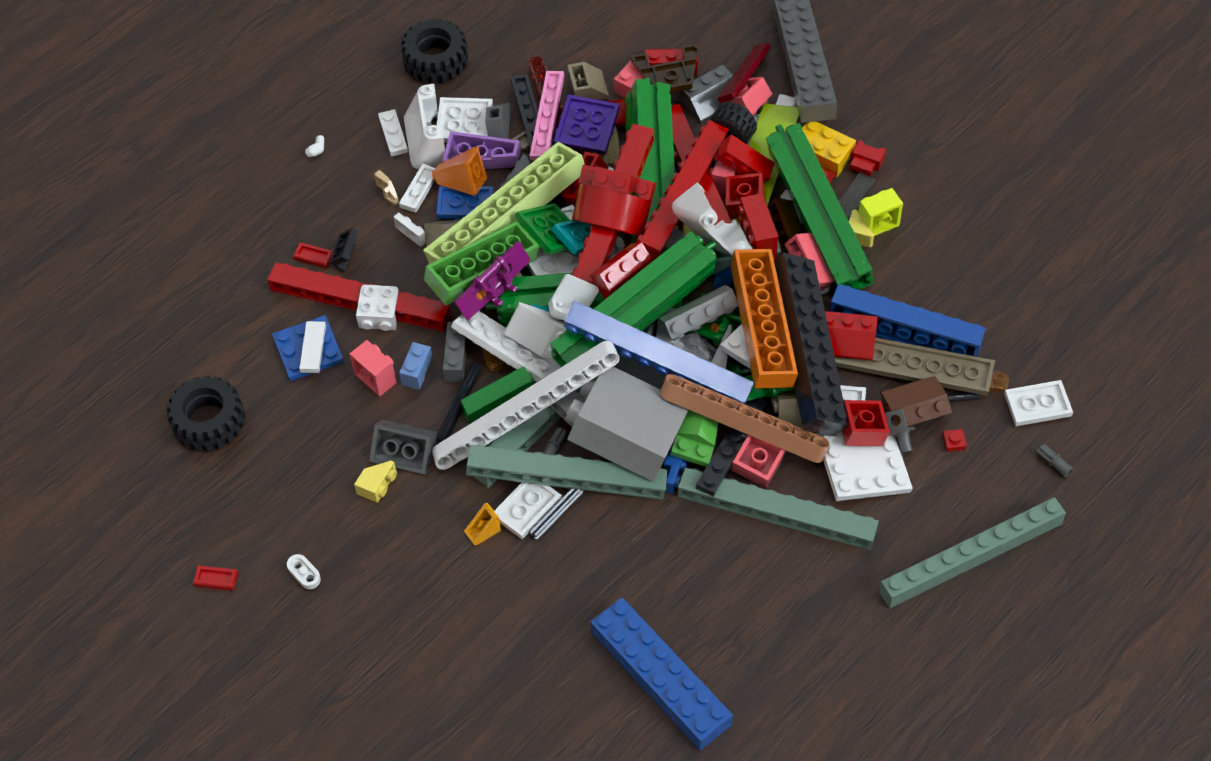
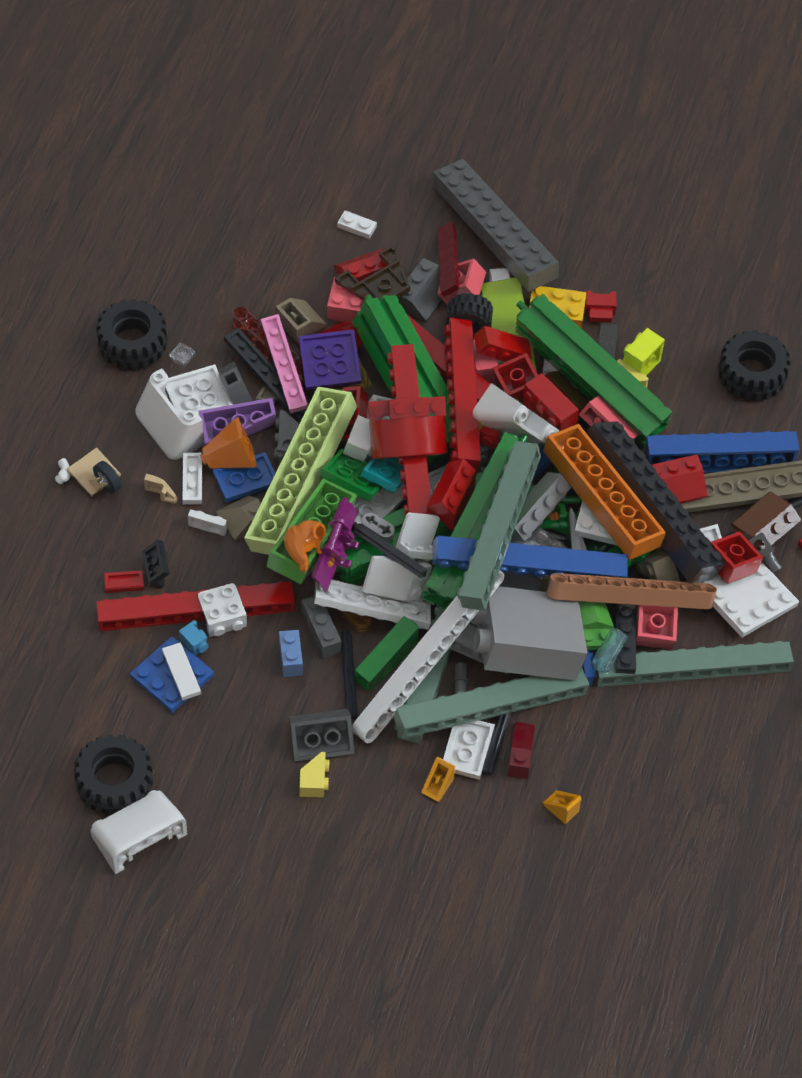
camera: 30 degrees left, 0 degrees up
red tile [193,565,238,591] -> none
white plate [287,554,321,589] -> none
coral brick [350,340,397,397] -> none
white plate [378,109,408,157] -> none
blue brick [590,597,733,751] -> none
none -> tan plate [67,448,122,497]
none -> white windscreen [90,790,187,874]
none -> clear plate [169,342,195,367]
none -> dark azure brick [179,620,209,656]
none -> orange piece [284,520,326,573]
none -> white plate [337,211,377,239]
none -> white brick [343,415,371,462]
none -> black axle [353,523,427,578]
none -> light grey beam [362,513,395,542]
none -> sand green brick [457,441,541,611]
none -> red plate [479,426,500,449]
none -> dark red slope [508,722,535,779]
none -> light orange slope [543,790,582,824]
none -> clear light blue brick [591,628,628,673]
none -> black tyre [718,330,791,401]

